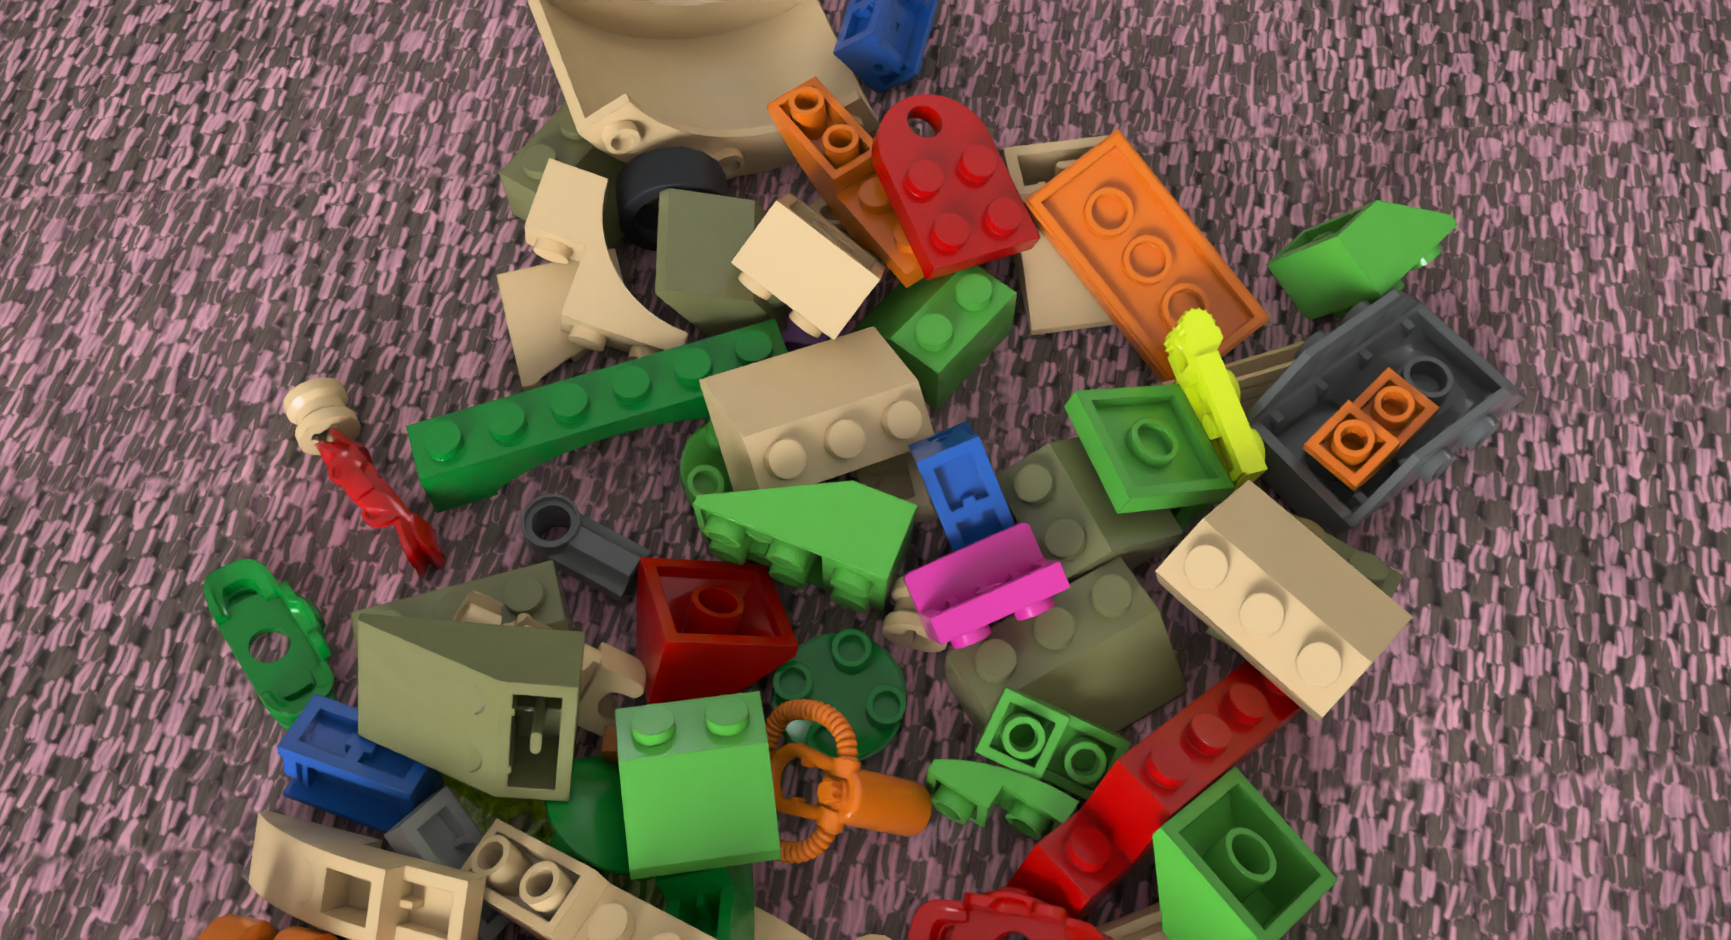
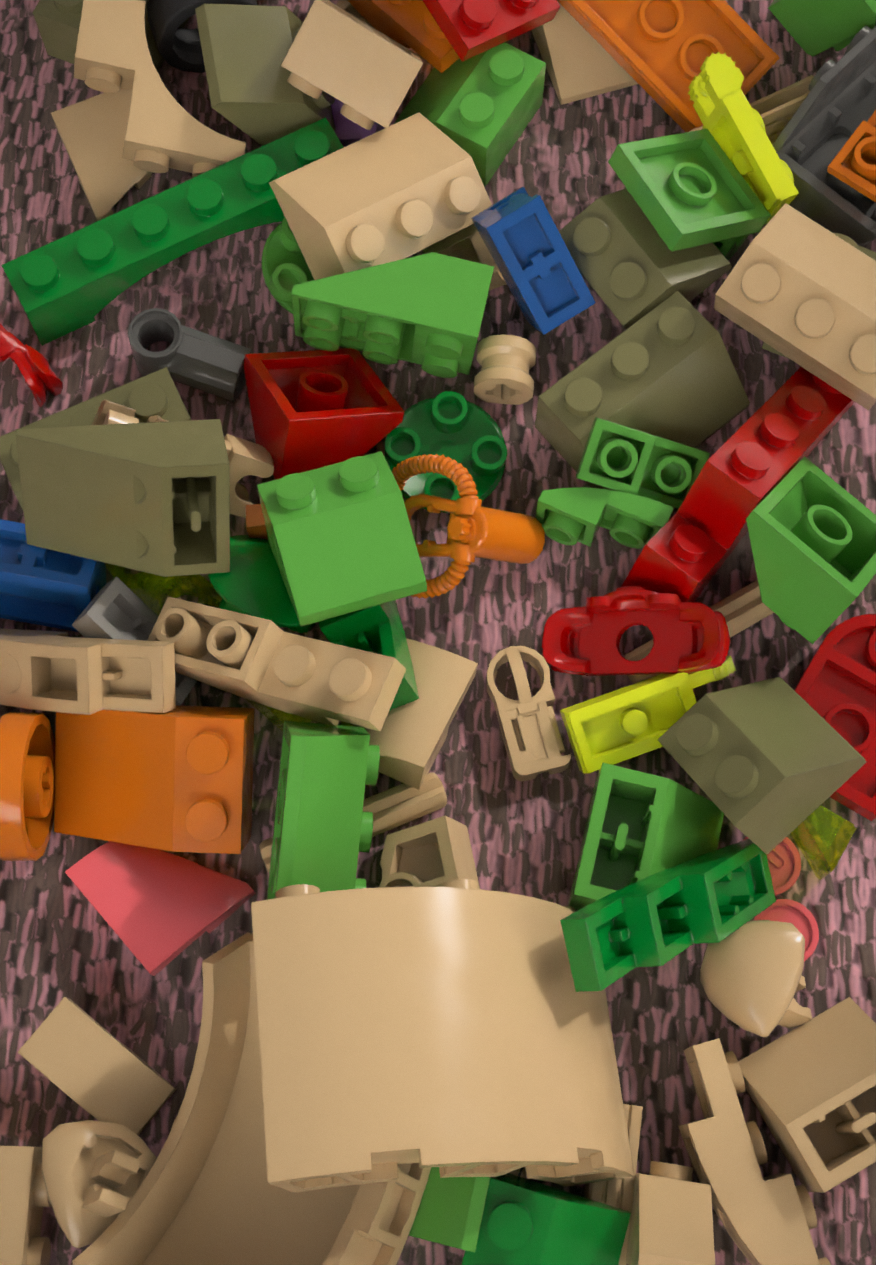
camera: 10 degrees left, 10 degrees up
dark pink bracket [903,522,1070,649] -> none

